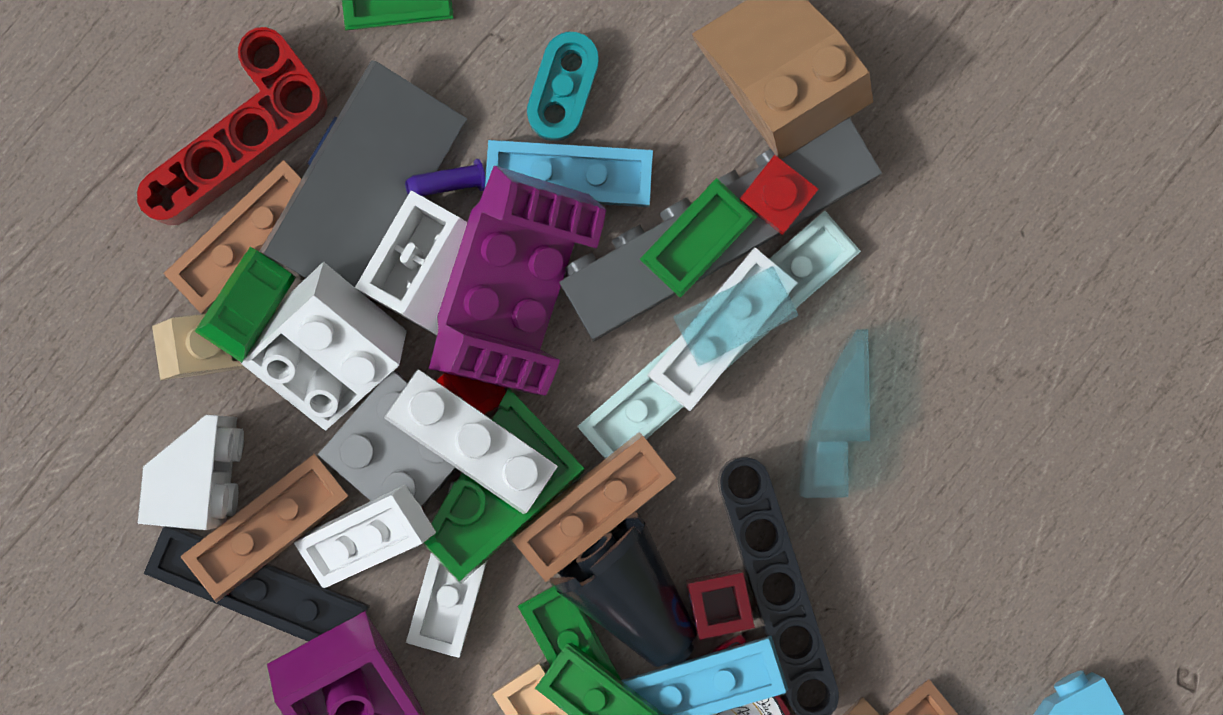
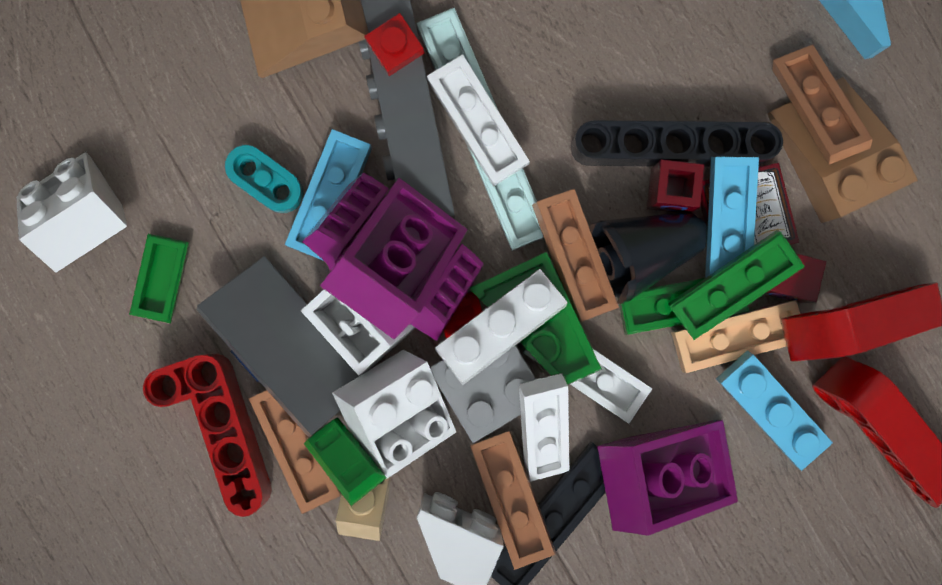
camera: 80 degrees left, 0 degrees up
dark purple piece [405,159,486,196] -> none
green tile [639,178,757,298] -> none
clear light blue tile [673,266,799,367] -> none
clear light blue slope [799,329,870,498] -> none
none -> magenta slope [320,178,468,339]

